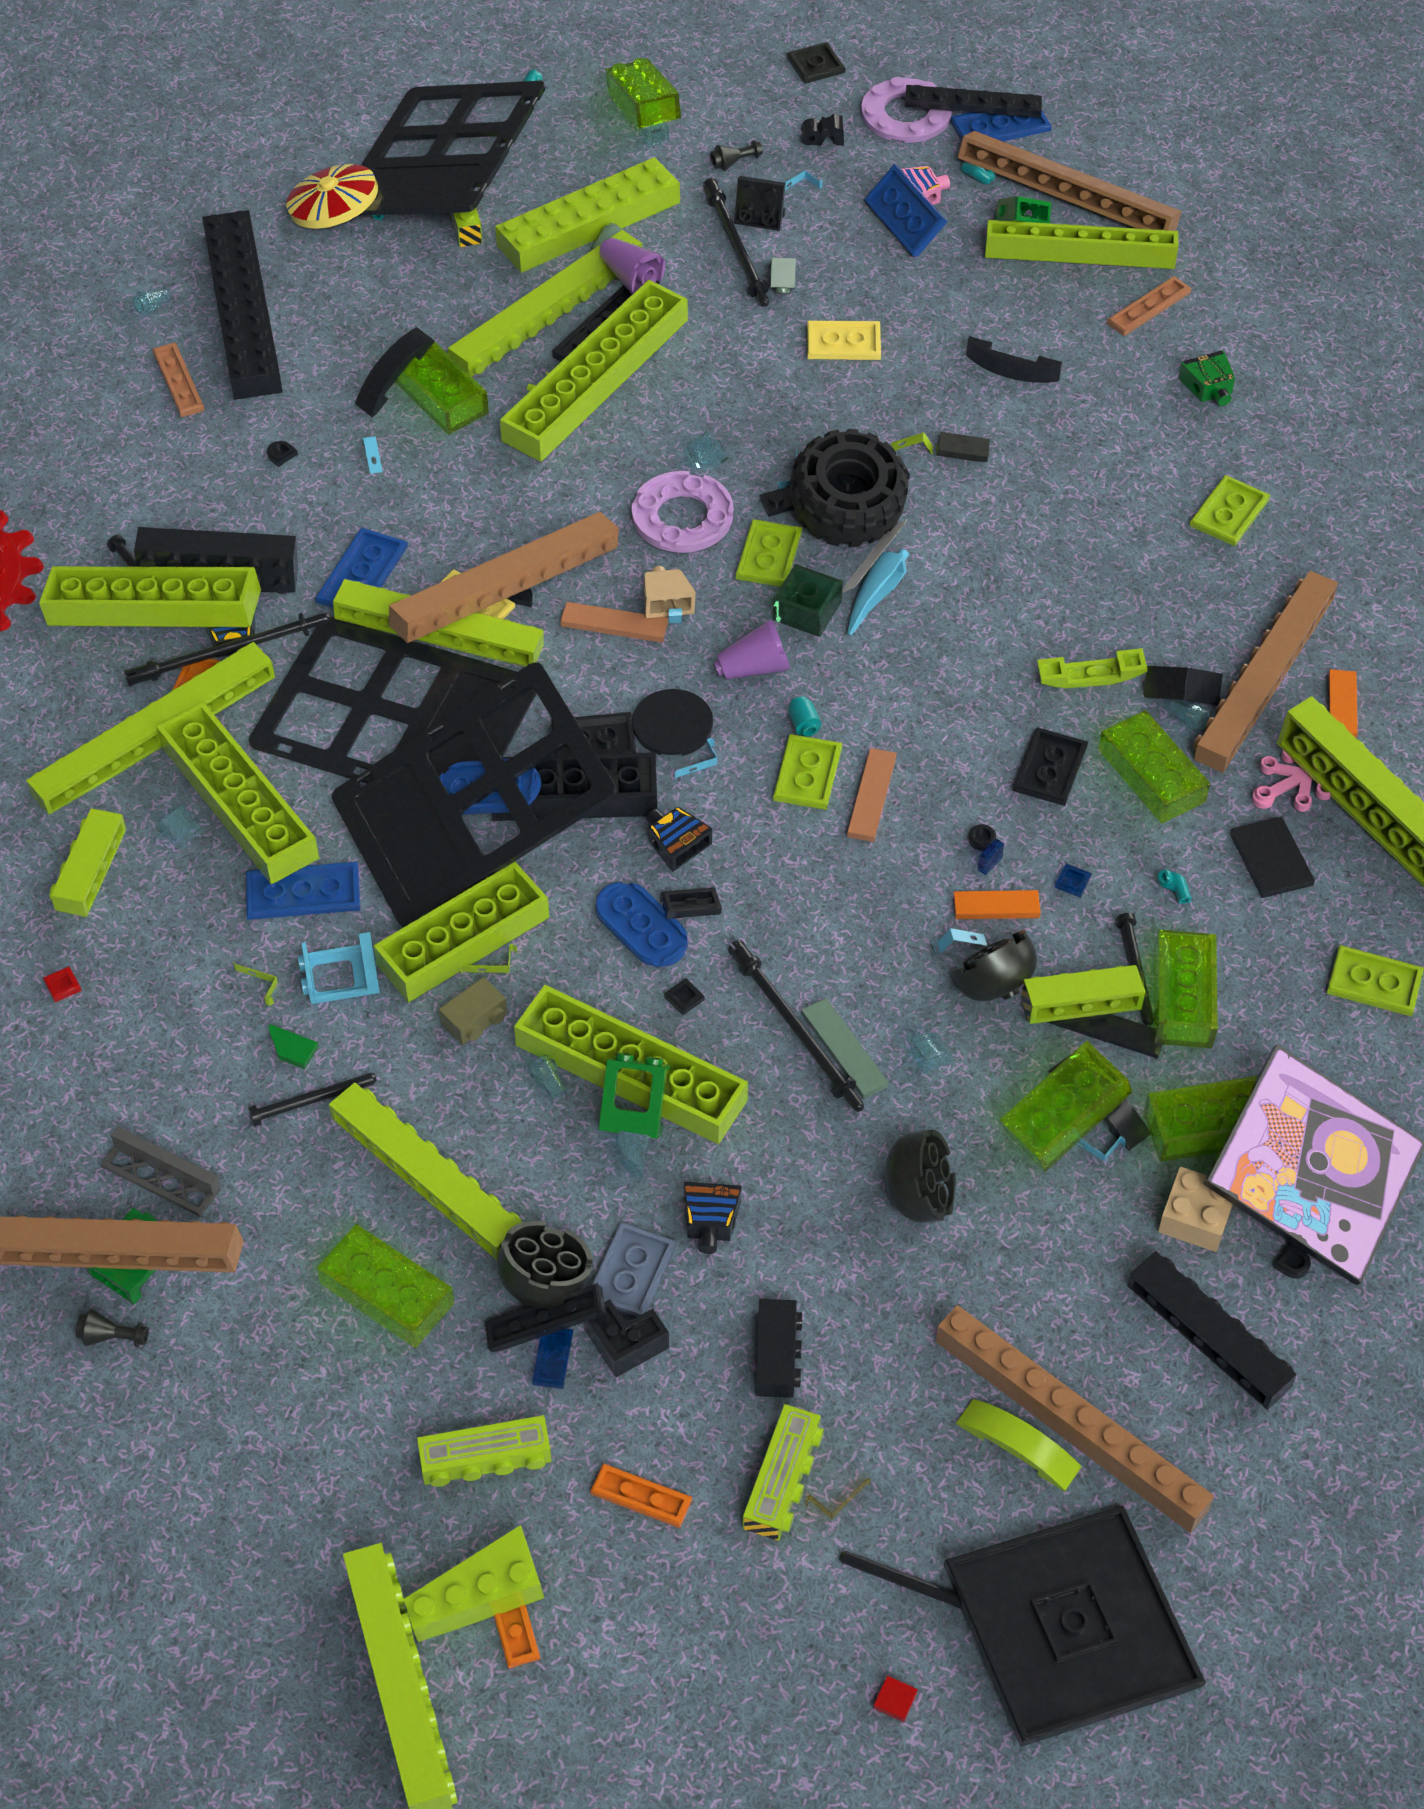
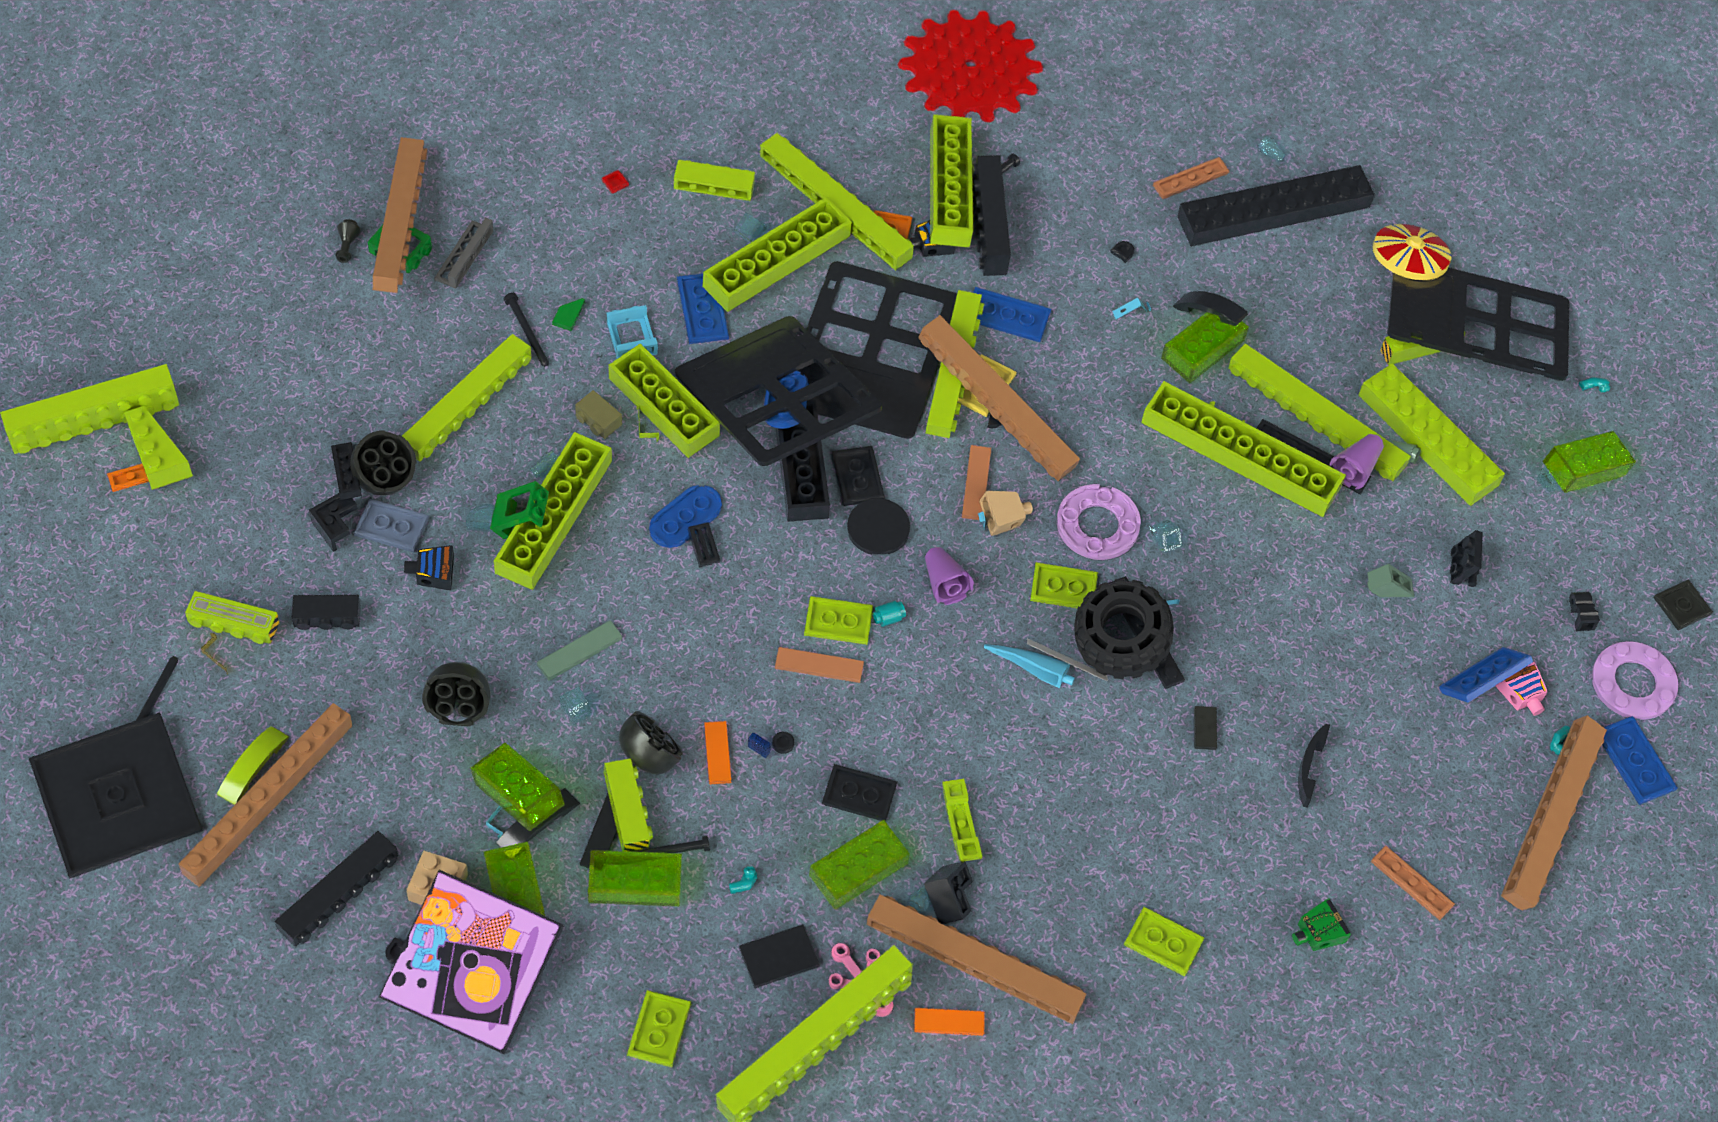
camera: 80 degrees right, 5 degrees up
black bar [124,613,331,687] -> none
lime piece [233,961,278,1005] -> none
clear neon green brick [316,1224,455,1349] -> none
lime brick [417,1415,552,1487] -> none
clear blue tile [532,1329,574,1389] -> none
orange tile [590,1463,692,1528] -> none
black torso [646,807,712,872] -> none
black tile [664,978,705,1015] -> none
medium azure piece [675,738,717,780] -> none
black bar [703,178,769,307] -> none
pearl dark grey piece [710,140,763,171] -> none
black bar [728,940,864,1112] -> none
clear green brick [772,564,843,637] -> none
medium azure piece [785,170,823,190] -> none
light yellow tile [807,321,881,360] -> none
red tile [873,1676,918,1722] -> none
lime piece [891,432,938,455] -> none
black plate [905,85,1042,118] -> none
medium azure piece [932,928,987,954] -> none
lime brick [985,220,1178,269] -> none
green torso [994,196,1051,223] -> none
clear blue tile [1055,863,1092,898] -> none

